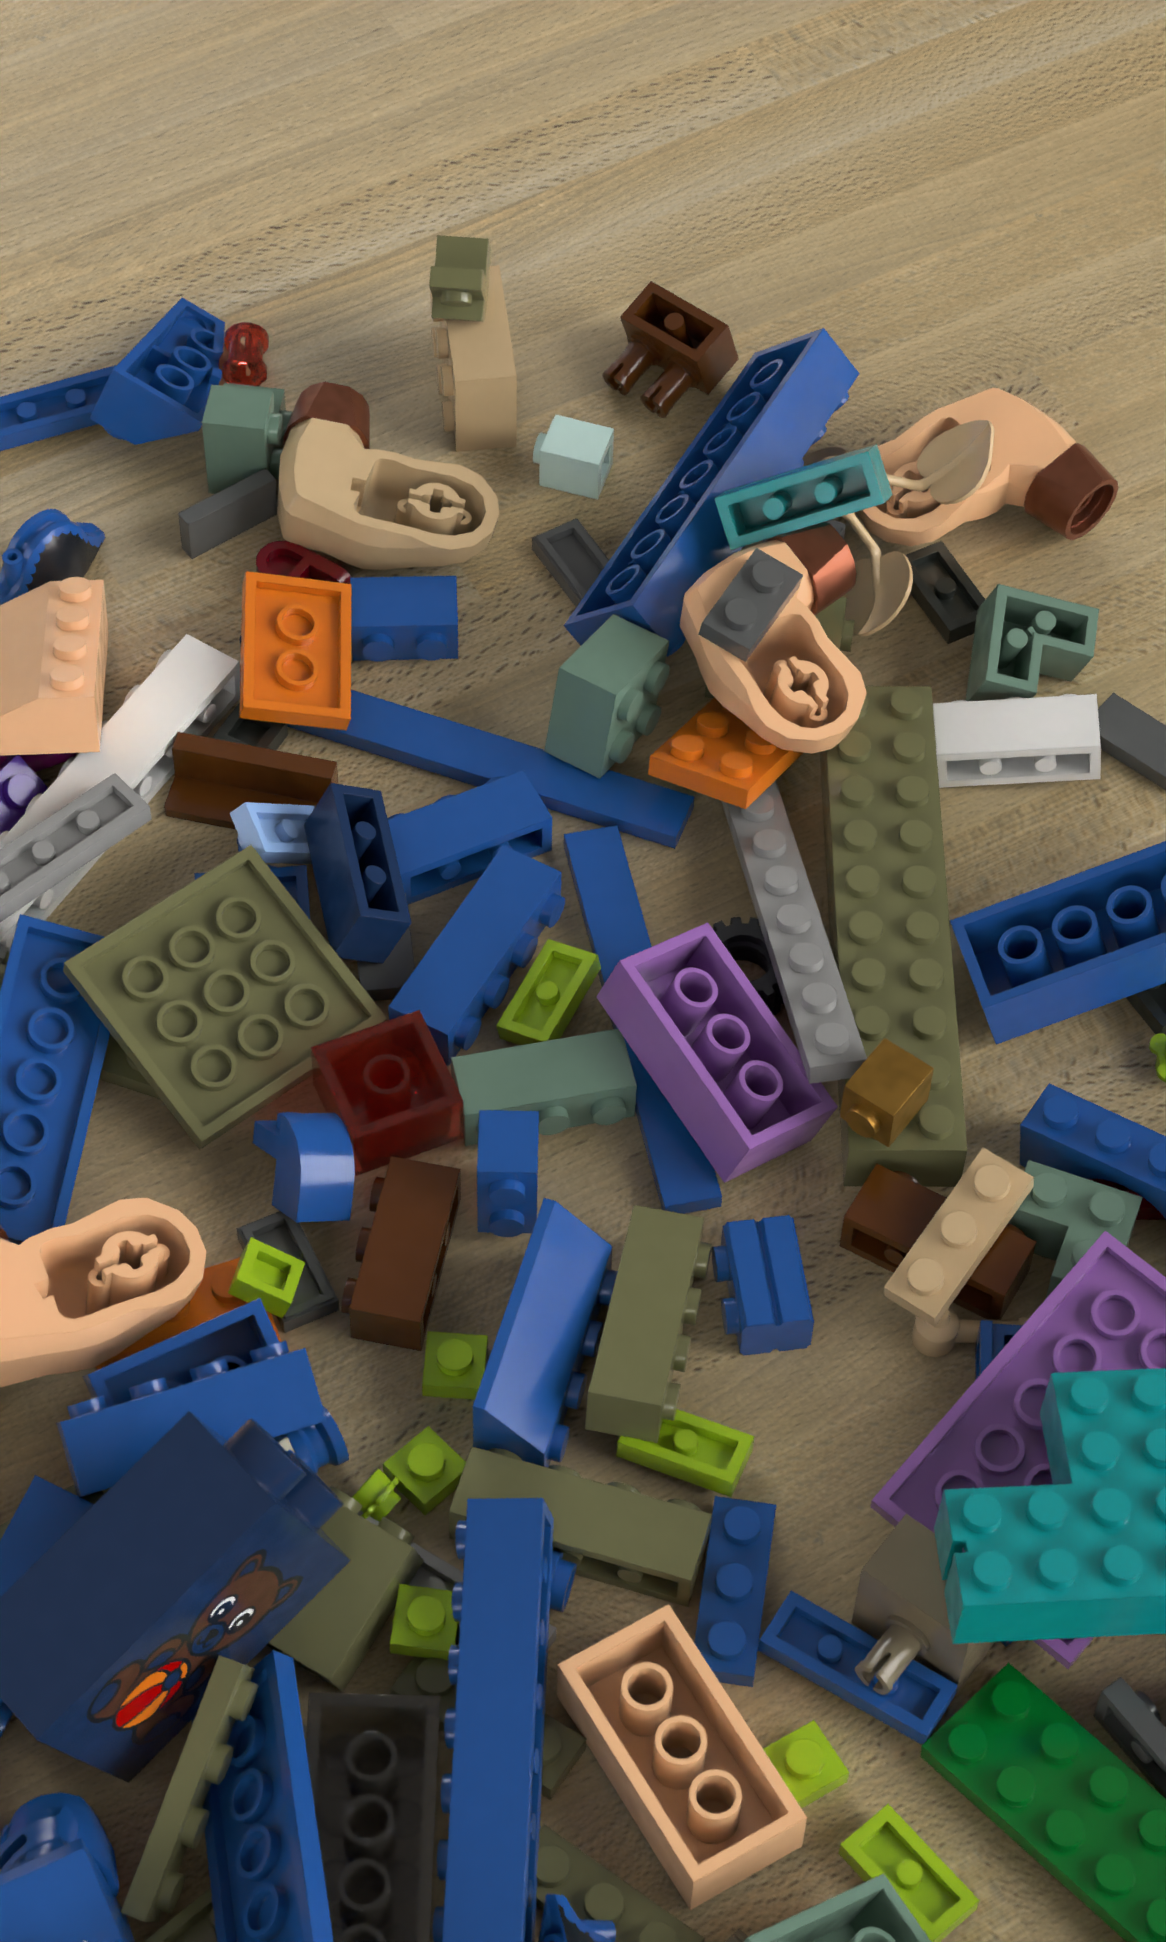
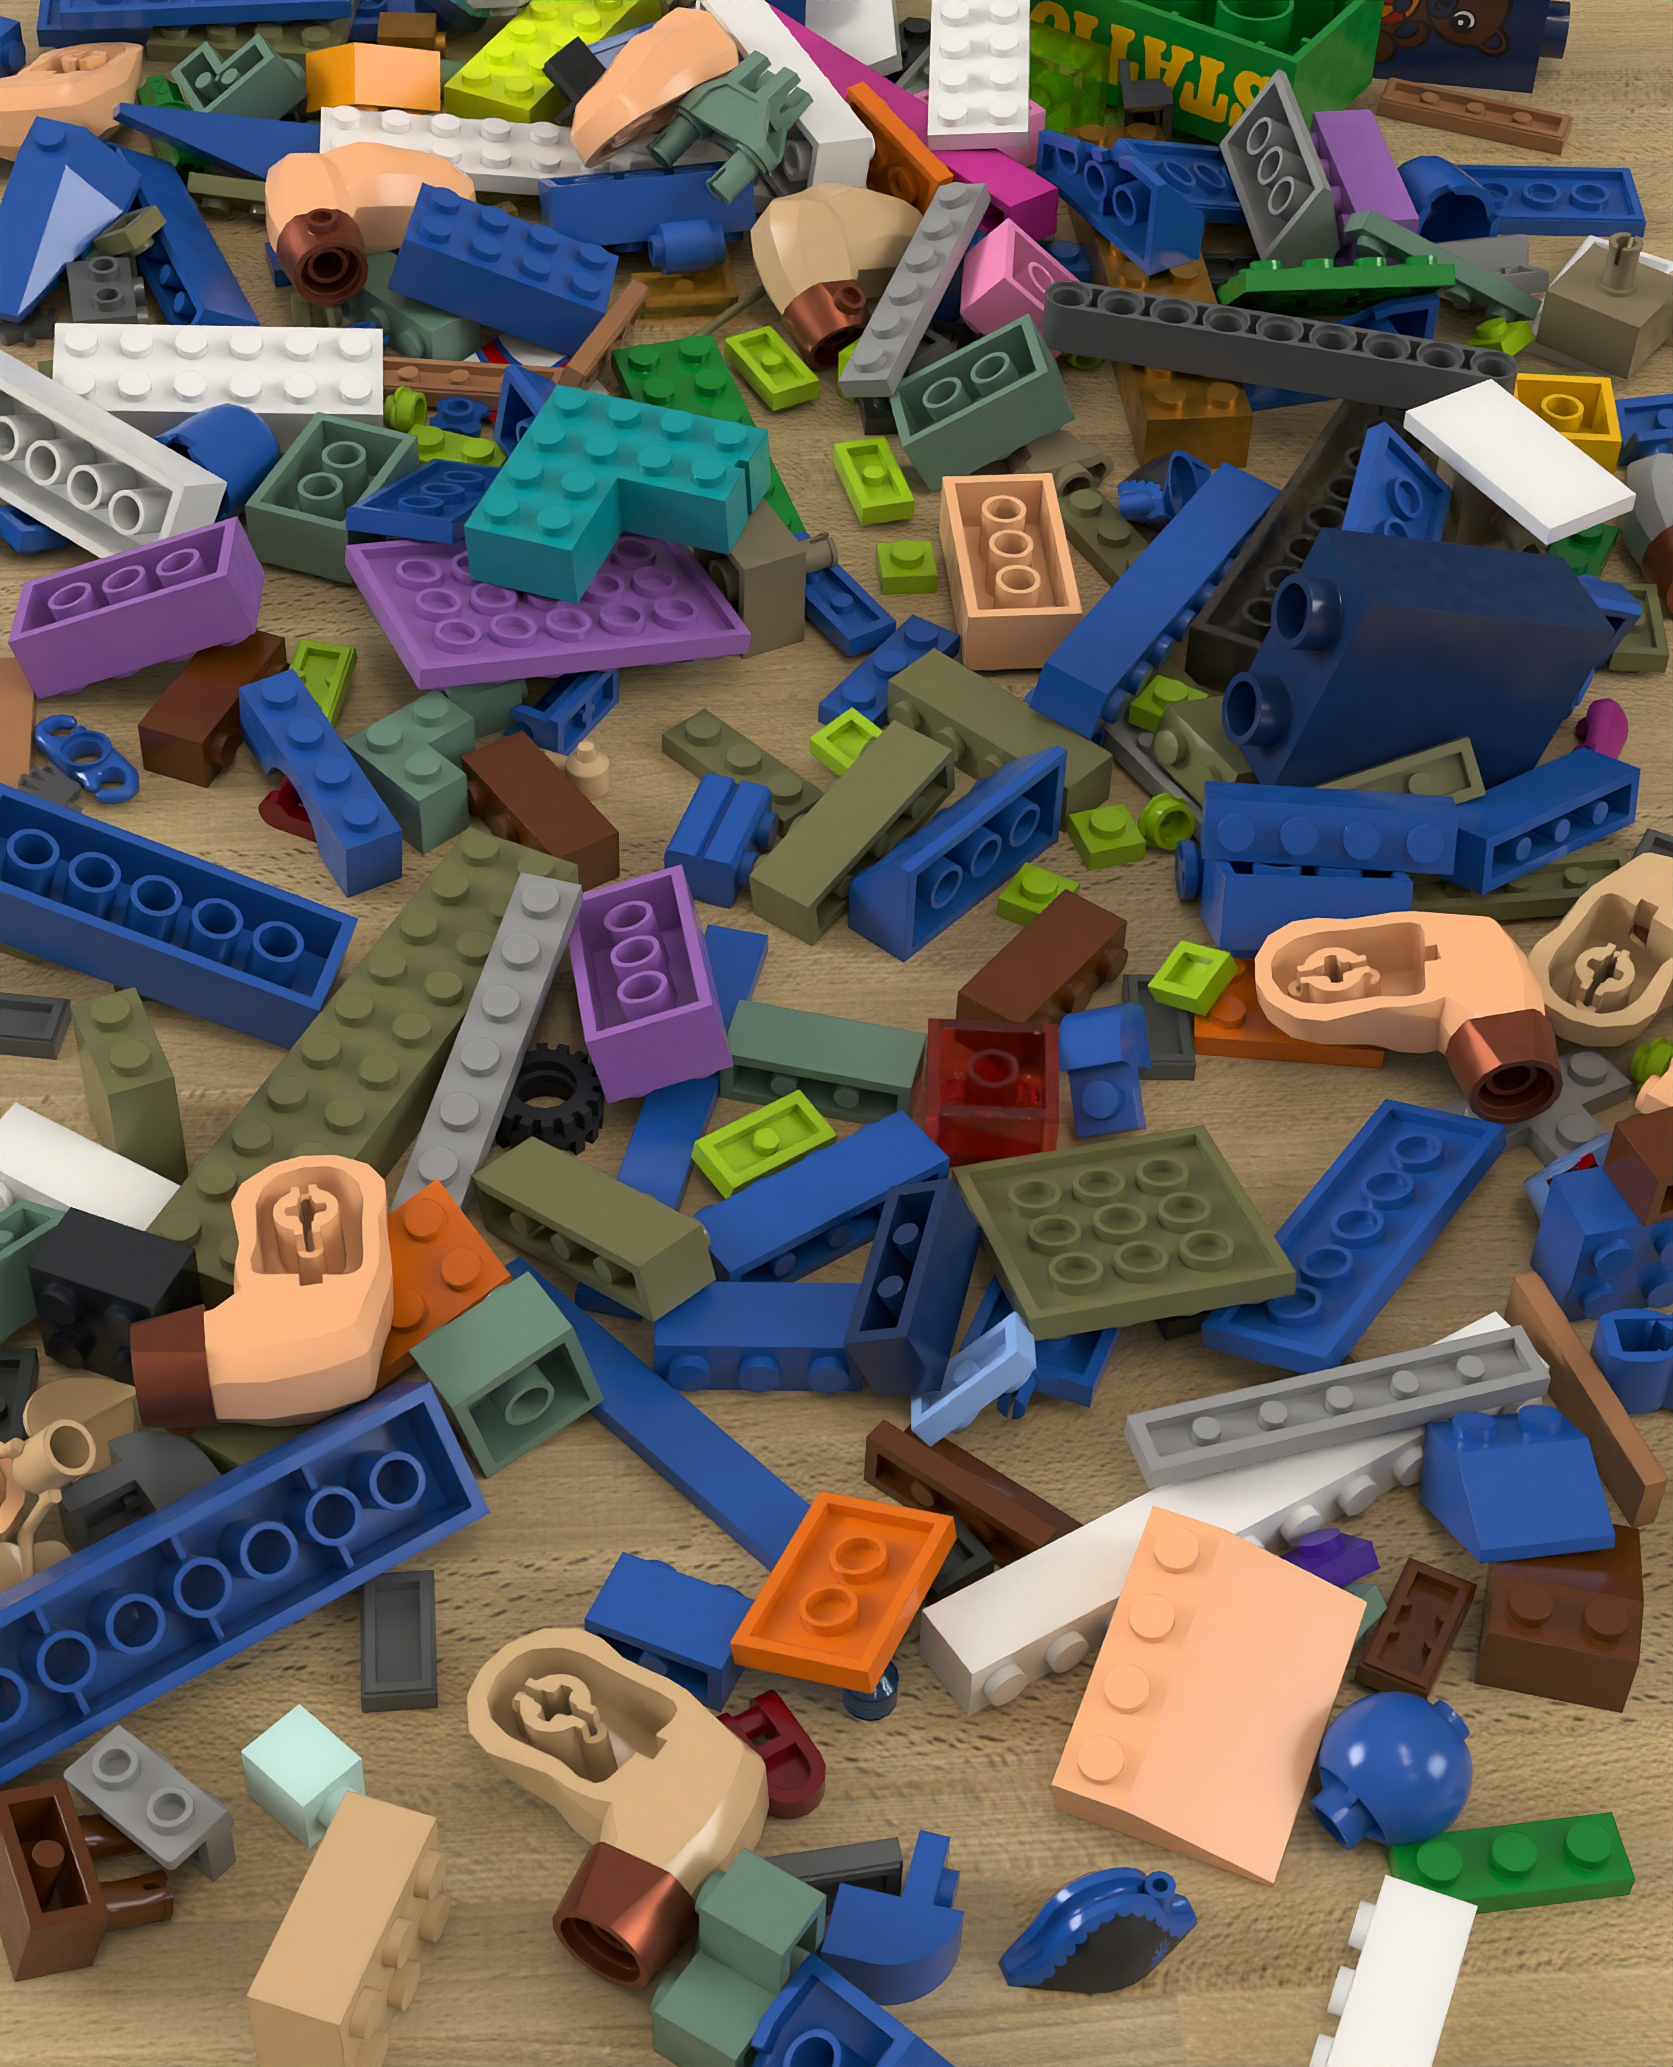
camera: 155 degrees left, 10 degrees down
olive brick [429,235,491,322] -> none
blue brick [477,1110,539,1237] -> none
dark grey plate [699,548,803,662] -> none
teal brick [714,444,892,550] -> none
pearl gold brick [840,1038,934,1148] -> none
tan plate [884,1147,1034,1327] -> none
none -> black brick [28,1207,203,1386]
none -> light grey bracket [64,1724,236,1882]
none -> olive brick [70,987,189,1186]
none -> olive brick [471,1136,716,1323]
none -> olive plate [662,708,824,839]
none -> blue brick [820,1830,964,2006]

